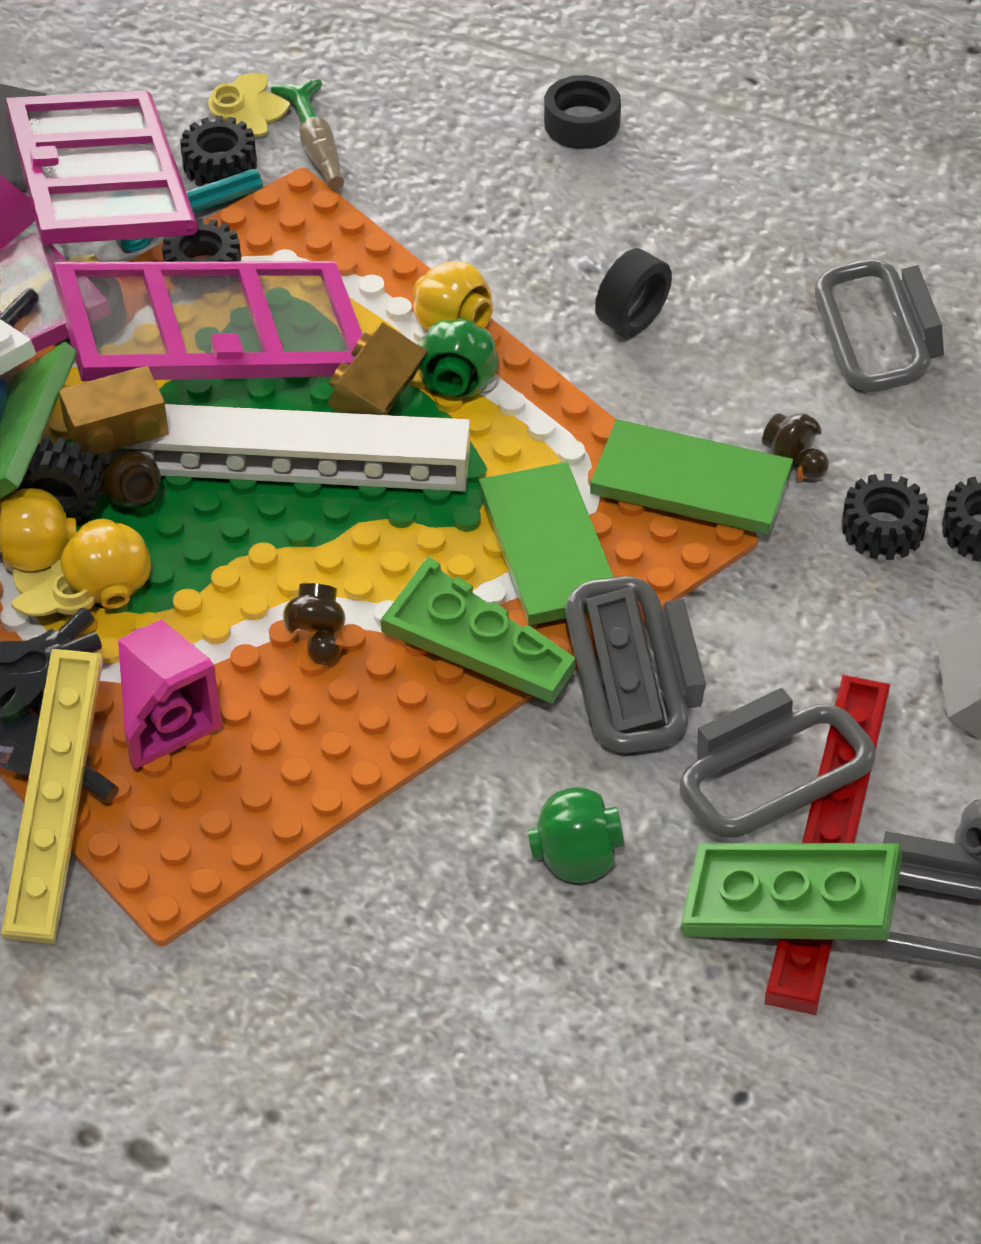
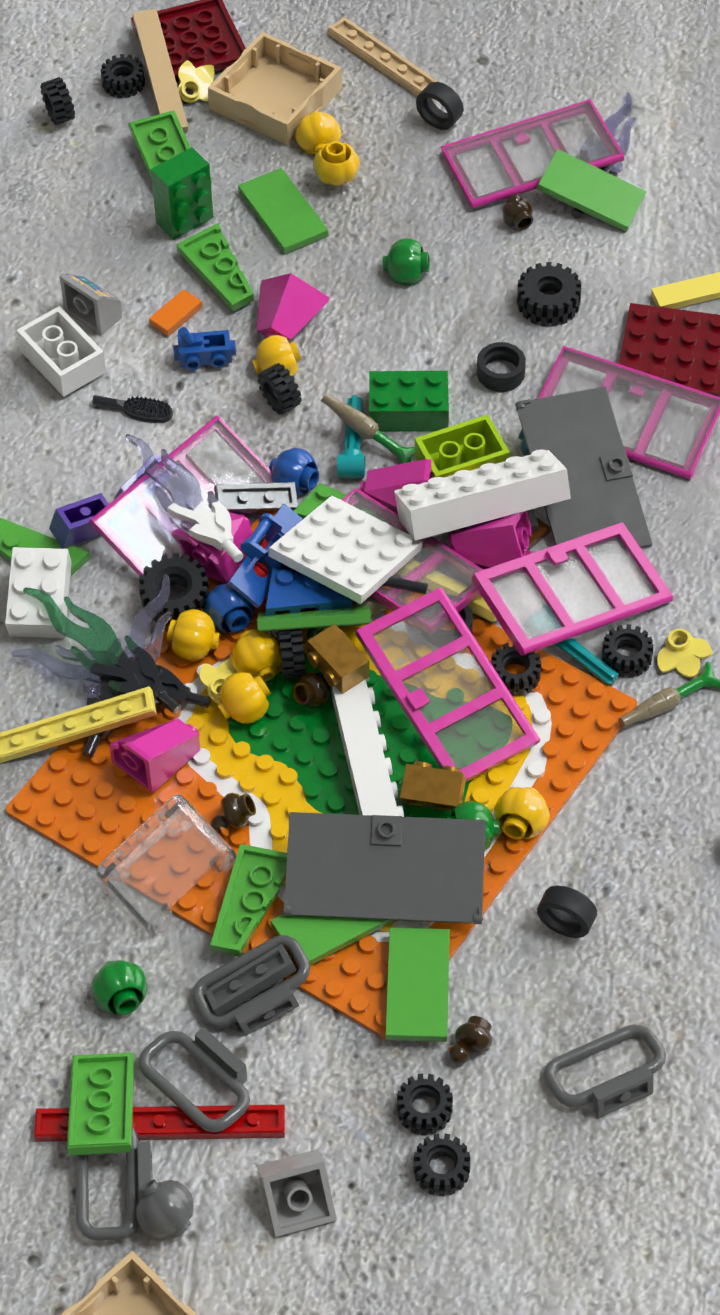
camera: 75 degrees right, 5 degrees up
none -> clear windscreen [96,794,236,938]
none -> dark grey door [283,812,486,925]

